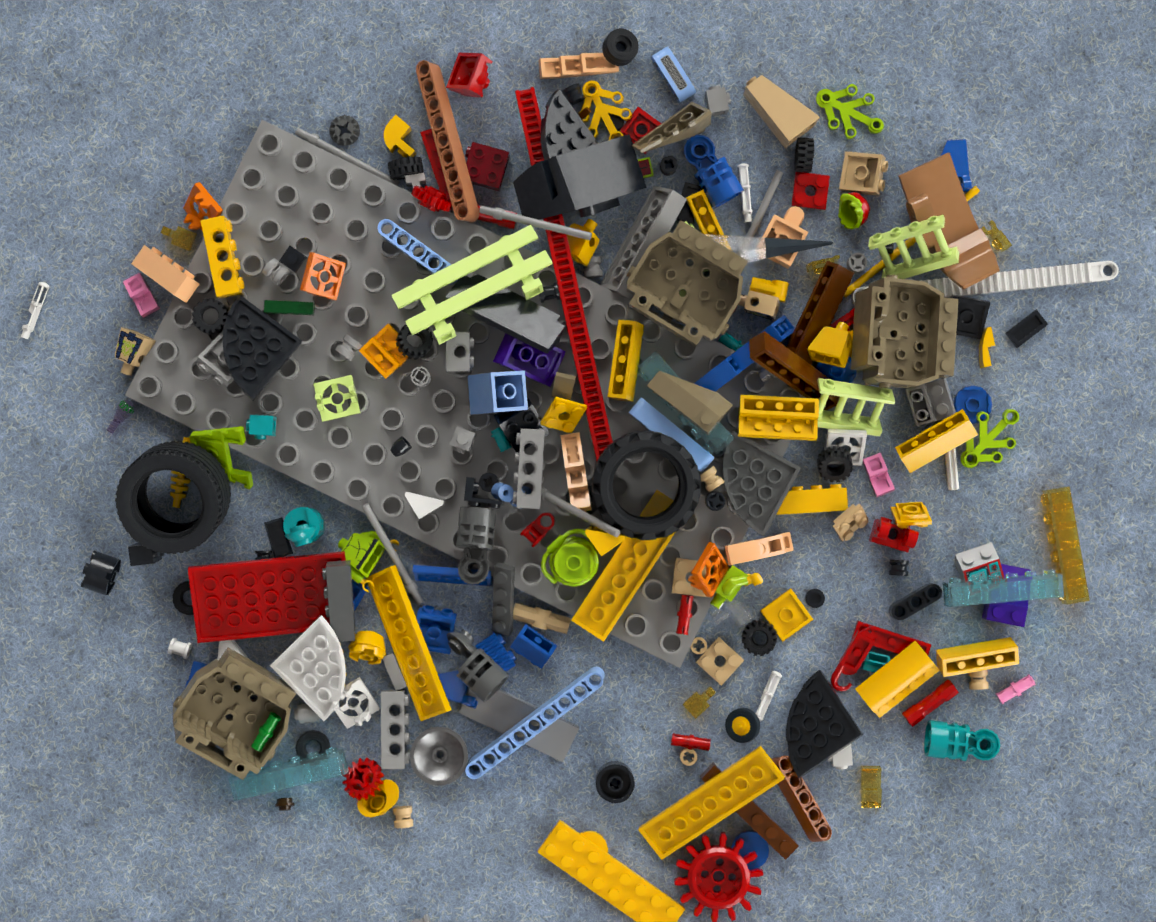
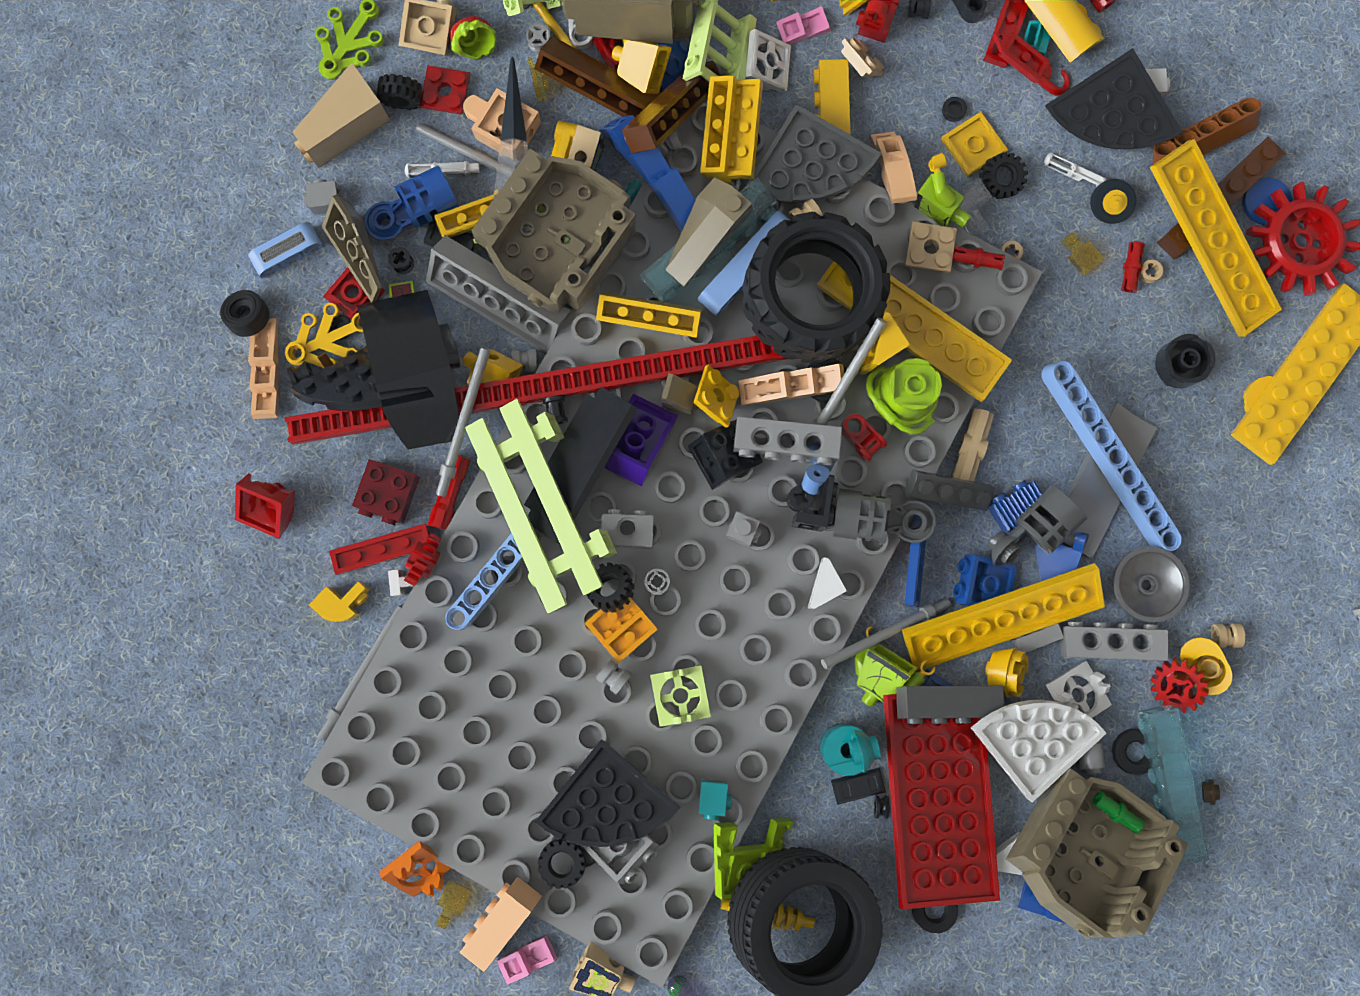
camera: 85 degrees left, 5 degrees down
black brick [128,543,164,566] -> none
white bush [168,638,192,660] -> none
yellow brick [200,215,245,299] -> none
light grey wheel [262,258,290,286] -> none
dark green piece [264,300,315,316] -> none
black plate [279,246,307,273] -> none
orange piece [300,252,346,301] -> none
dark grey gear [329,114,360,146] -> none
black tyre [388,157,424,180] -> none
black hose [390,436,412,457] -> none
nougat beam [416,60,479,223] -> none
medium blue slope [467,370,528,415] -> none
teal pin [491,427,512,452] -> none
blue brick [510,624,557,669] -> none
orange piece [688,542,729,598] -> none
tan piece [696,637,744,686] -> none
black wheel [705,491,726,511] -> none
black tyre [817,446,853,482] -> none
clear yellow slope [861,766,882,808] -> none

